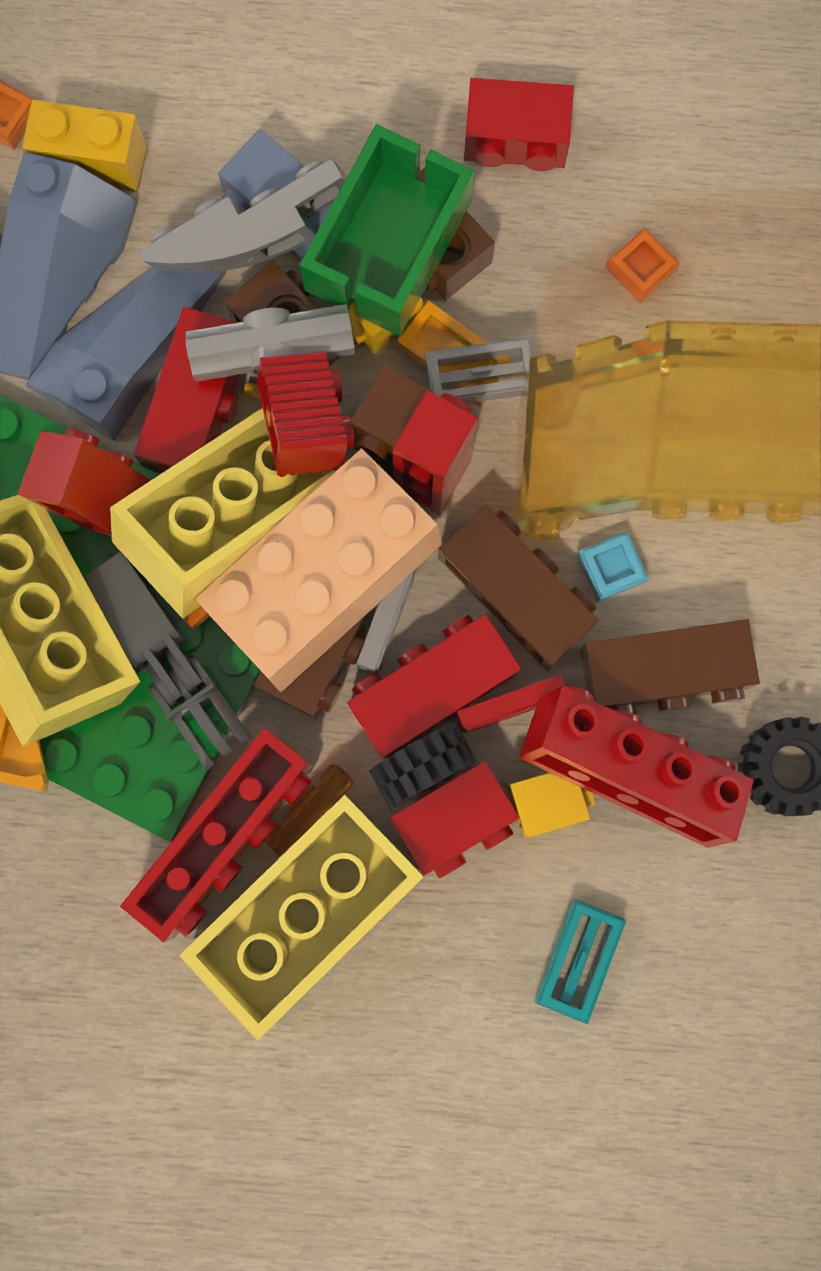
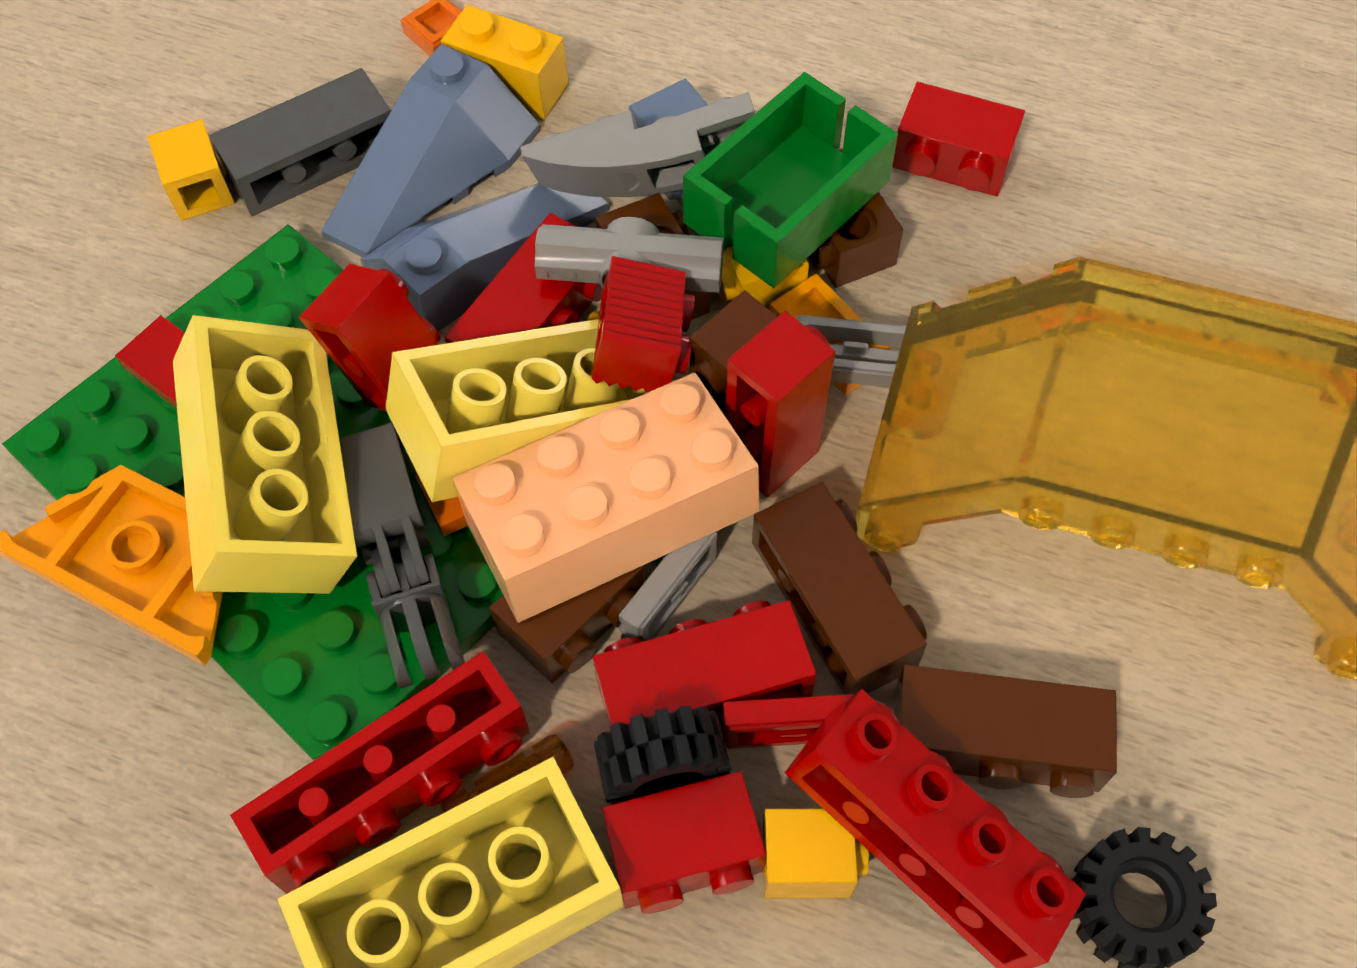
camera: 15 degrees right, 20 degrees down
medium azure tile [577,531,649,602] -> none

